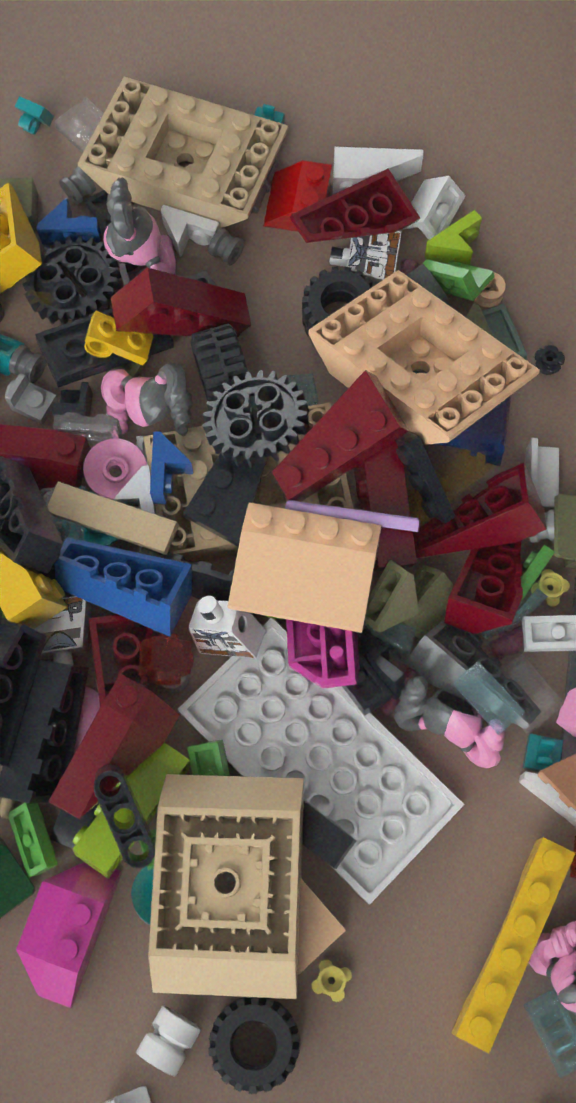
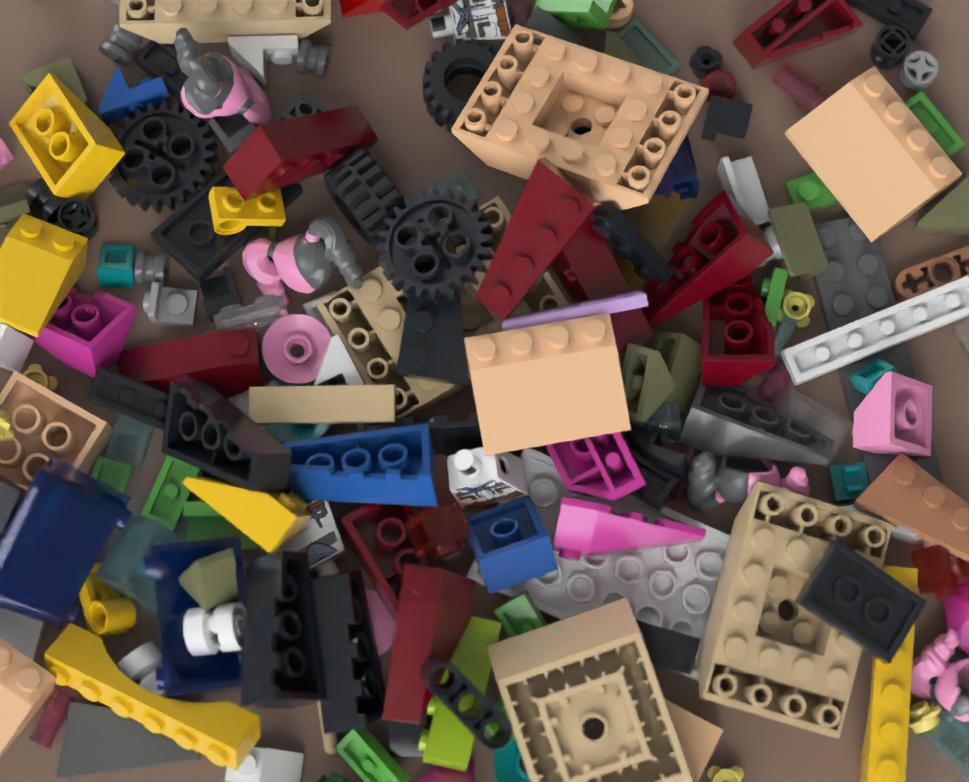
camera: 25 degrees left, 5 degrees up
blue slope [150,431,194,504] -> none
clear light blue slope [452,662,525,736] -> none
none -> blue slope [461,495,558,594]
none -> dark pink wedge [552,497,706,561]
none -> tan slope [697,481,893,739]
none -> dark red tile [700,69,737,102]
none -> black panel [701,95,753,142]
none -> black tile [795,539,927,664]
none -> light yellow plate [909,701,941,734]

